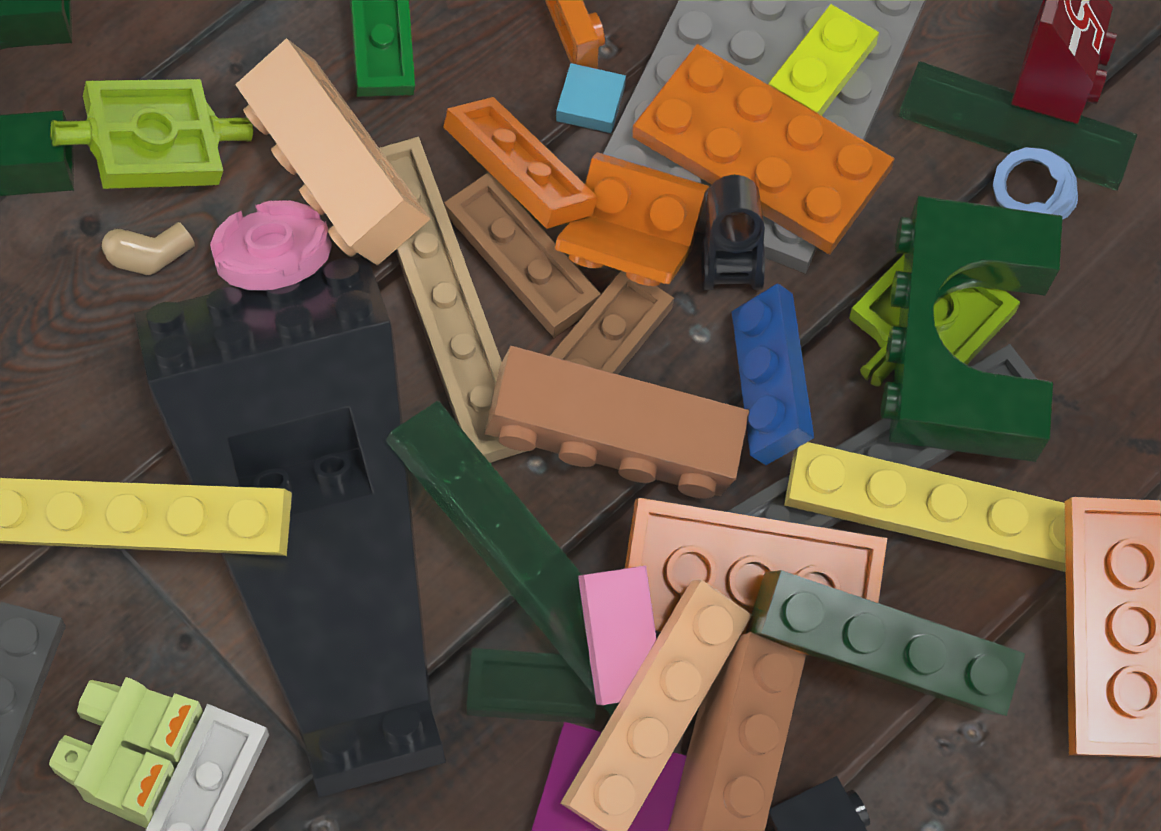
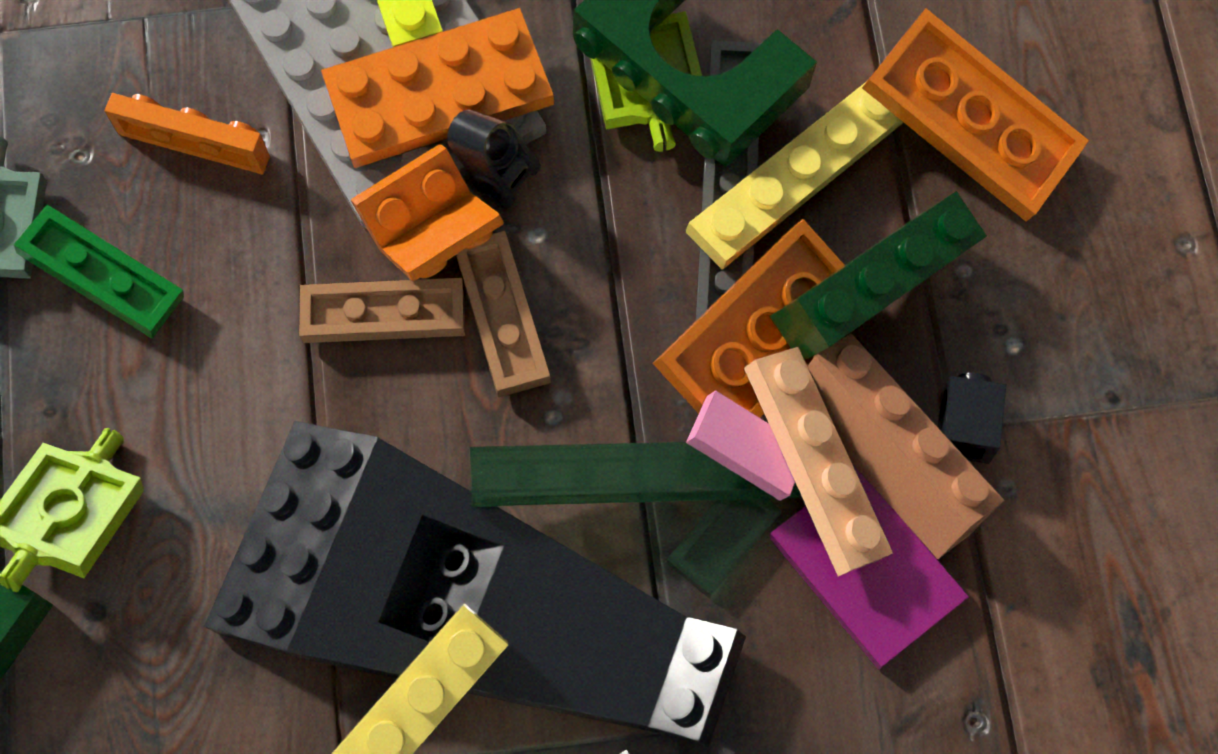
camera: 50 degrees left, 5 degrees up
tan arm [102,222,195,275] -> none
bright pink tile [210,200,332,290] -> none
light nougat brick [235,38,430,266] -> none
tan plate [379,137,526,468] -> none
orange plate [443,97,598,229] -> none
nougat brick [484,345,749,499] -> none
medium azure tile [556,63,626,134] -> none
blue plate [732,283,814,465] -> none

